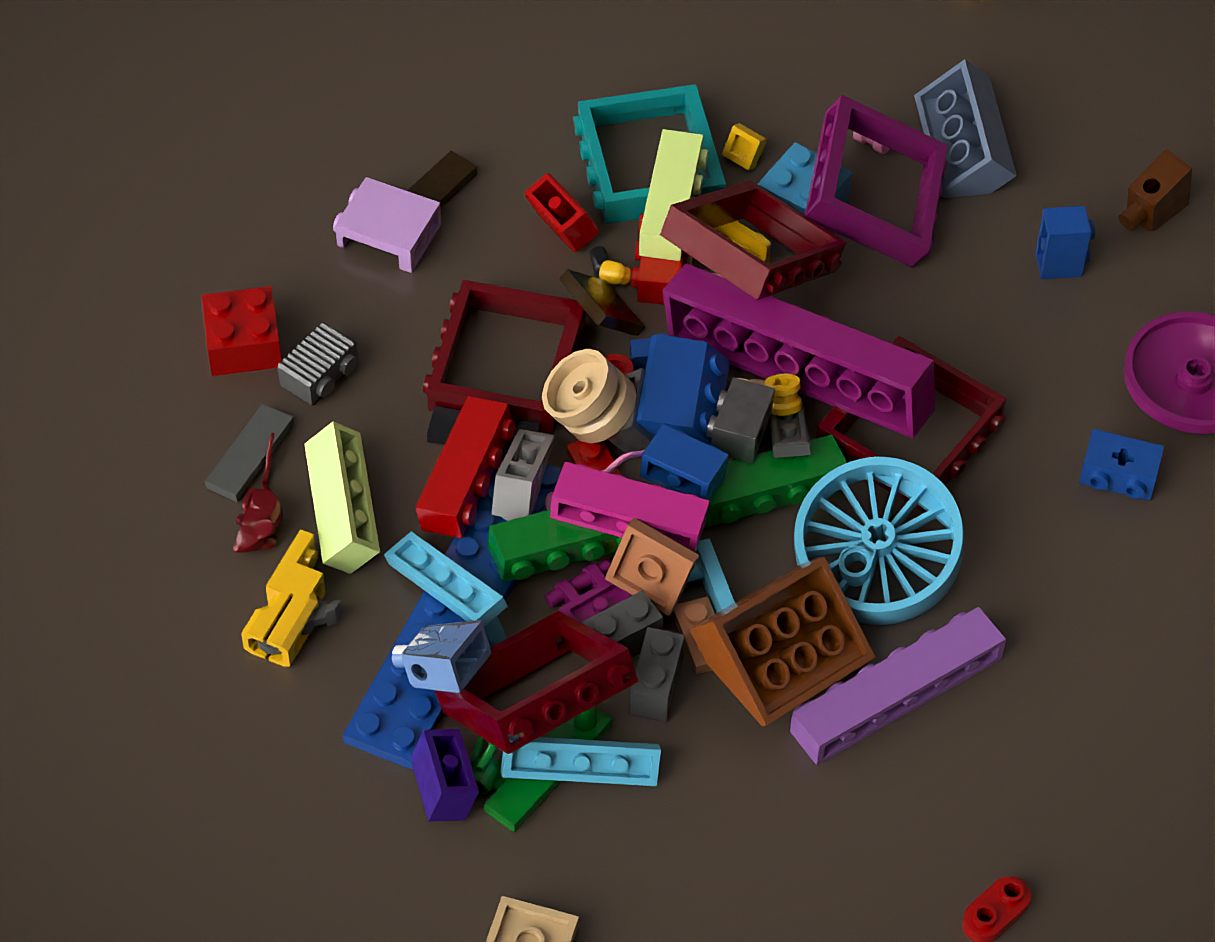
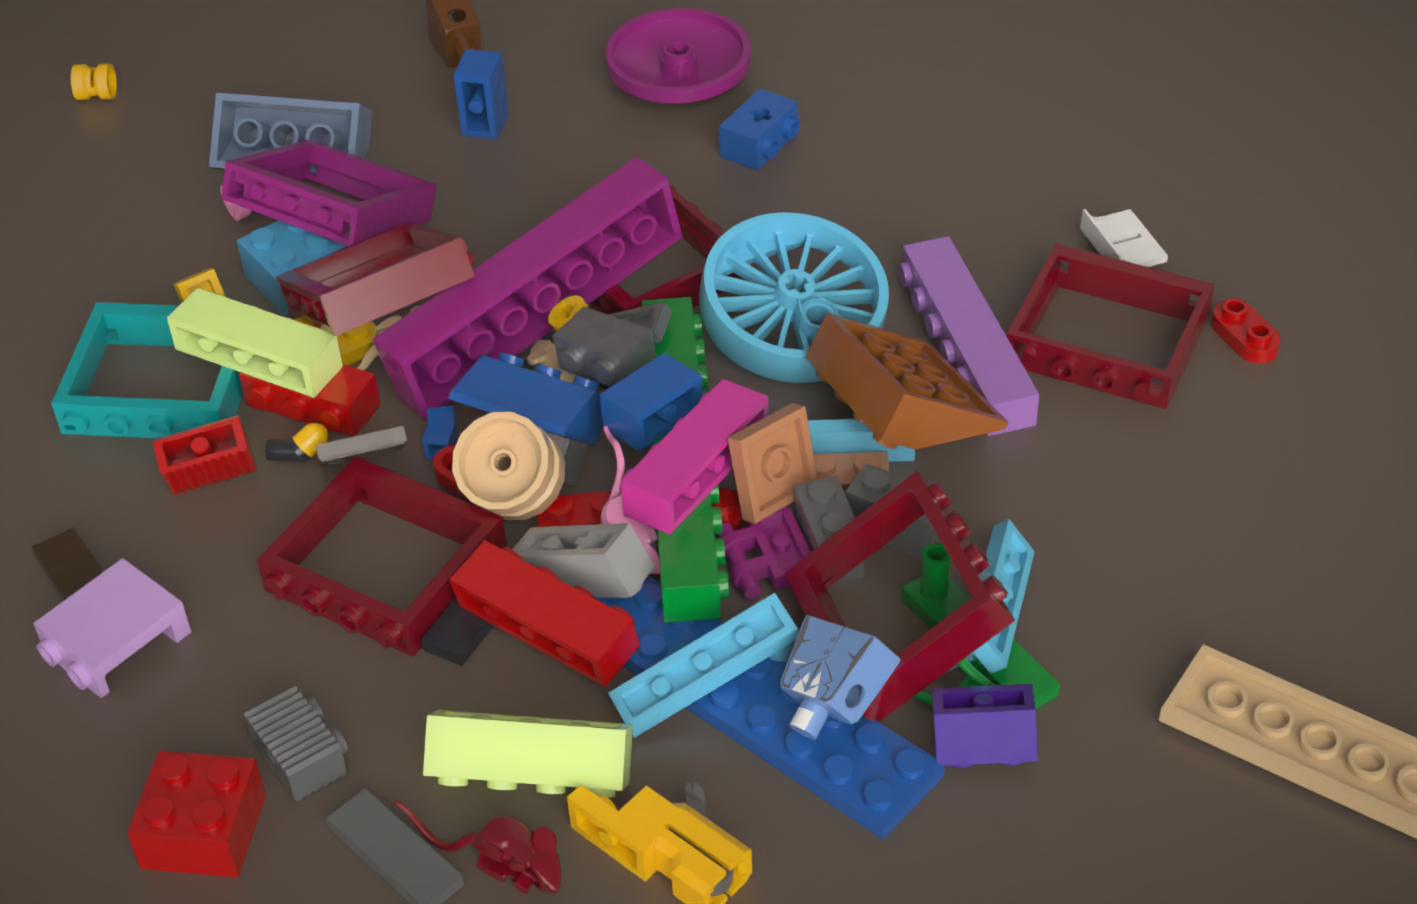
camera: 70 degrees left, 10 degrees down
none -> dark red window [1006,244,1215,409]
none -> white piece [1080,209,1168,267]

